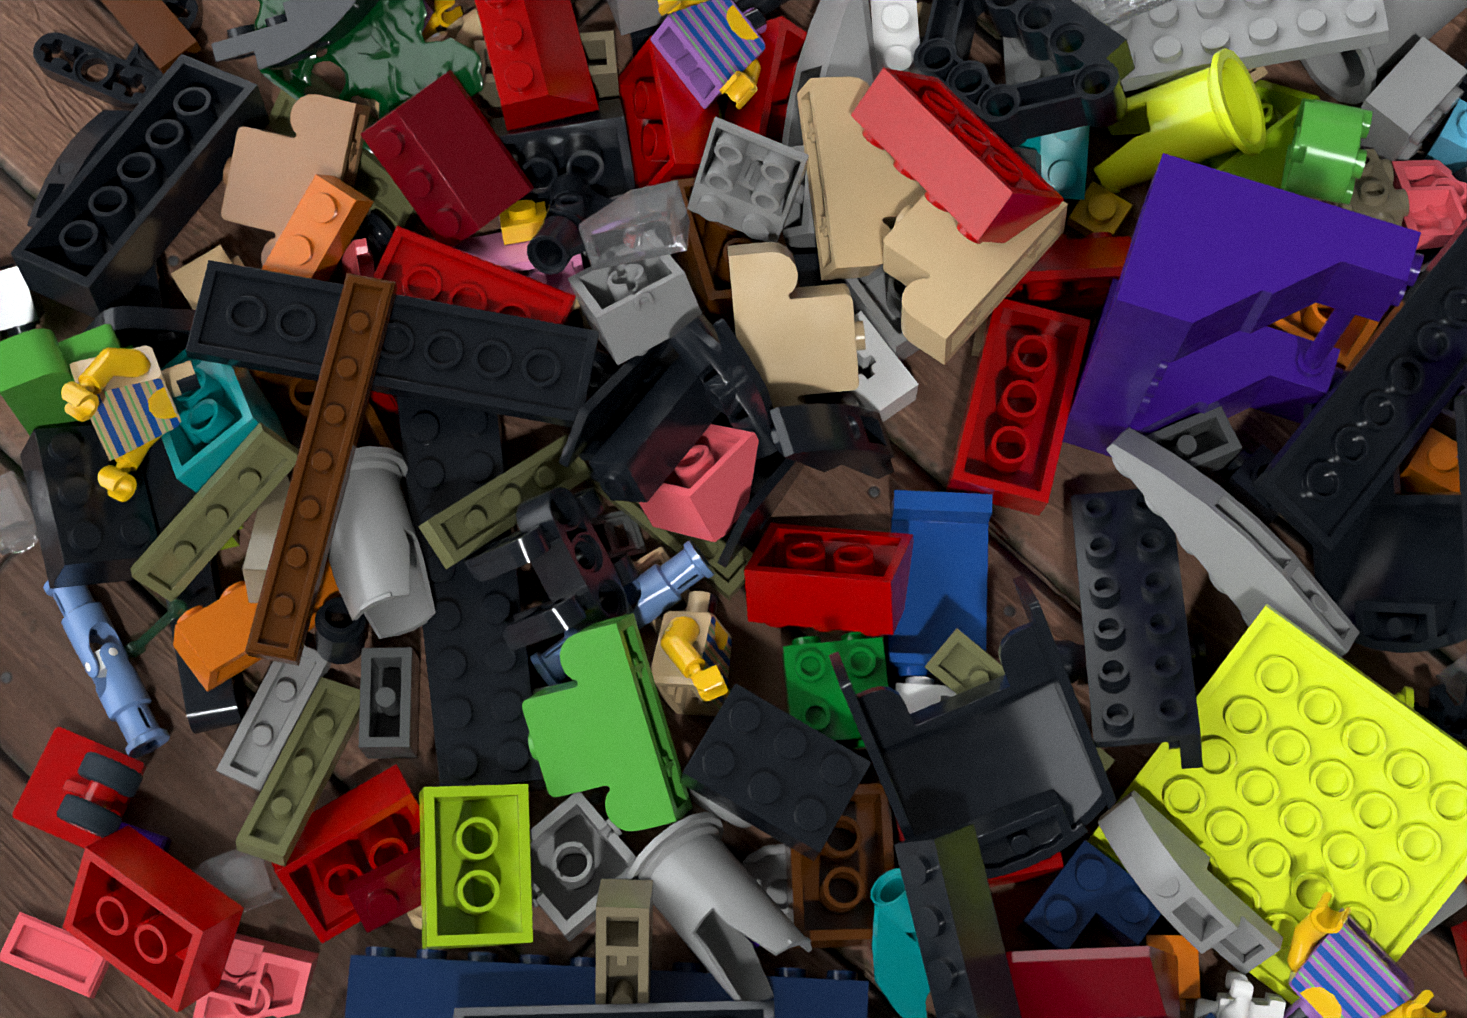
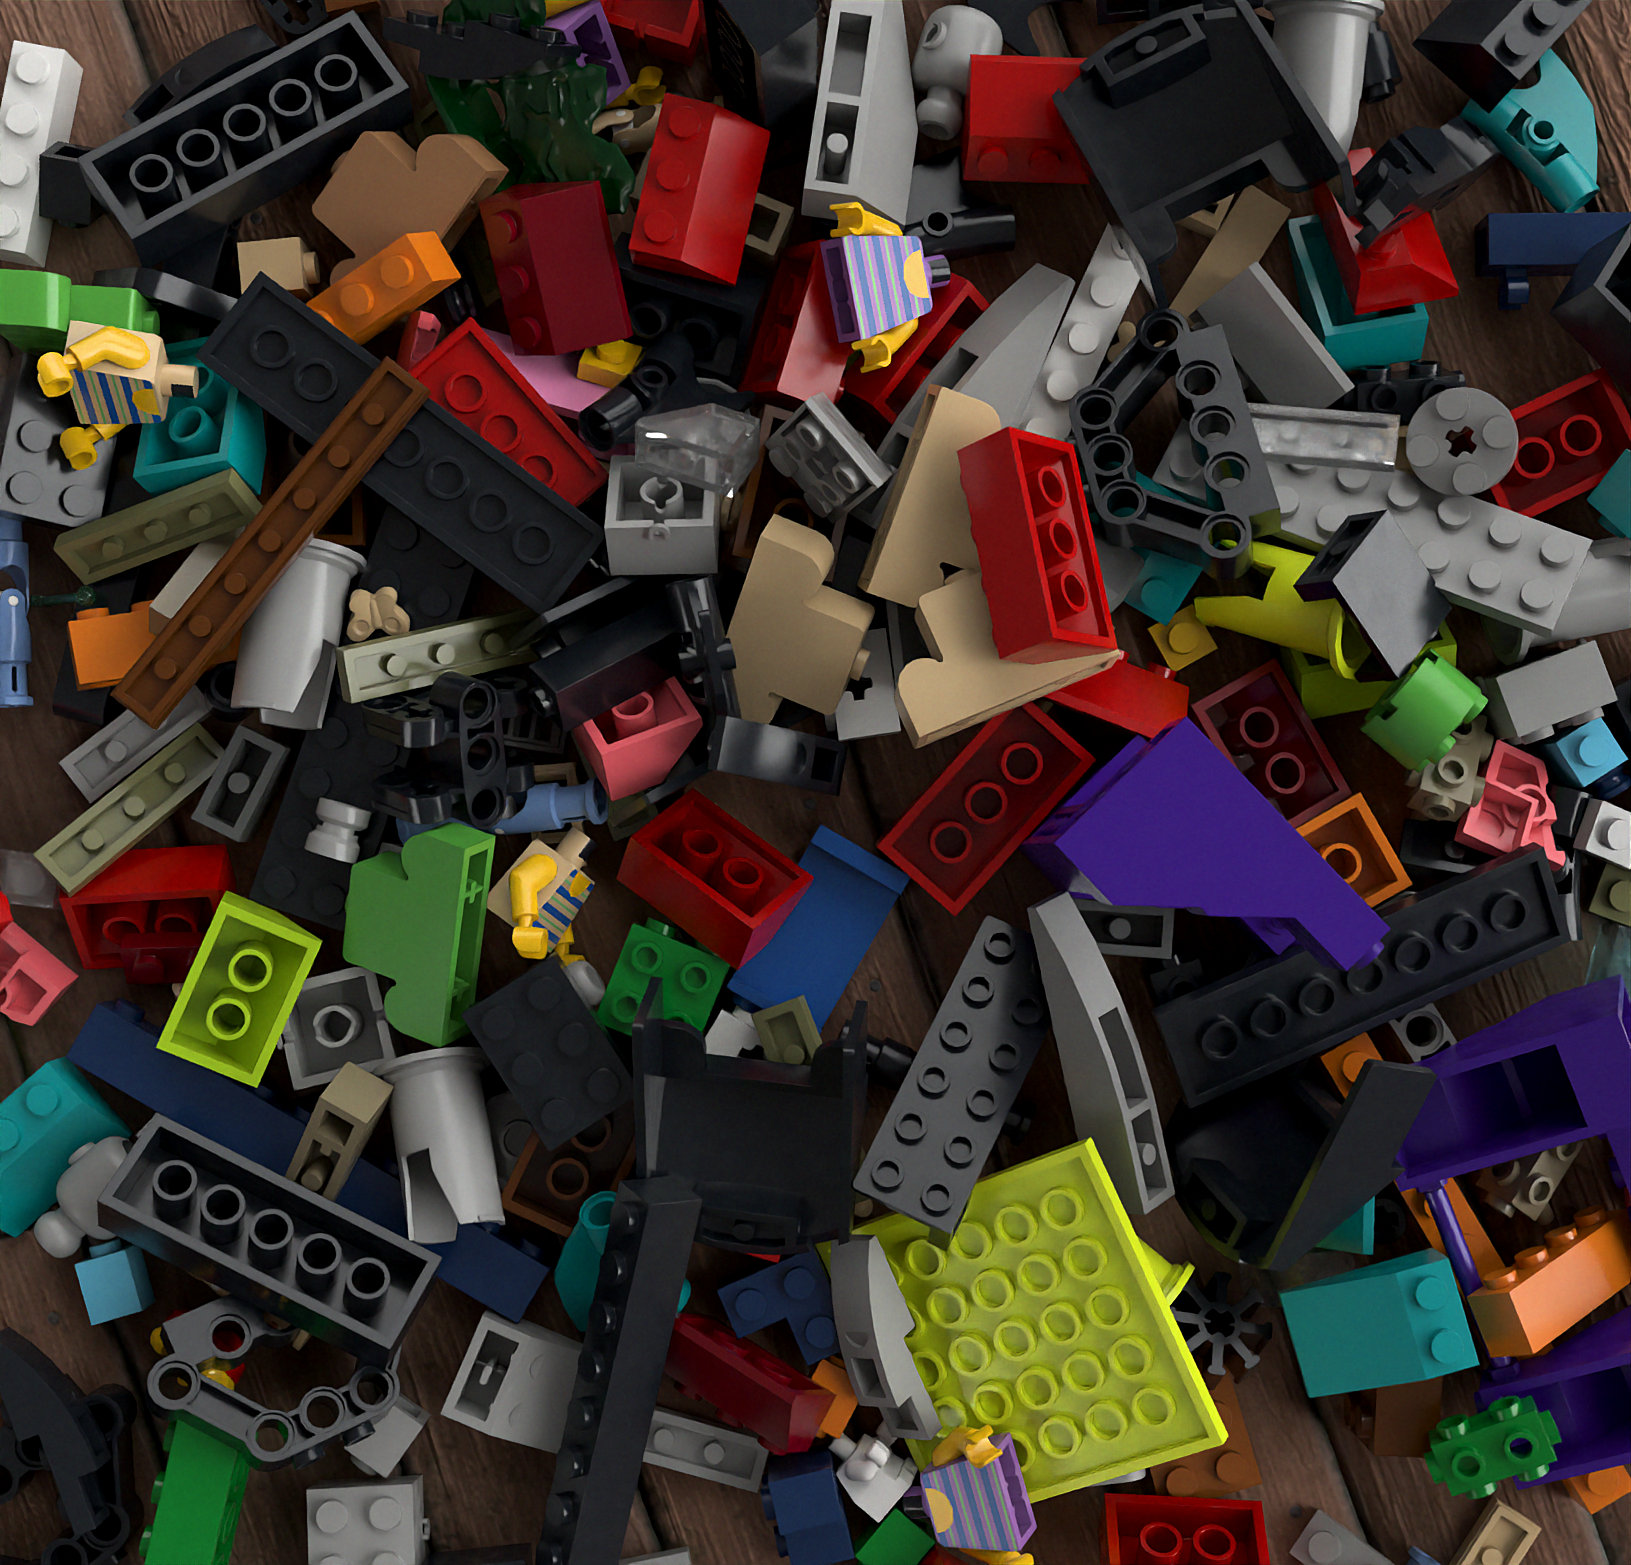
camera: 25 degrees right, 15 degrees up
none -> light grey wheel [304,797,372,864]
none -> tan piece [347,587,411,642]
none -> panel [1293,509,1452,683]

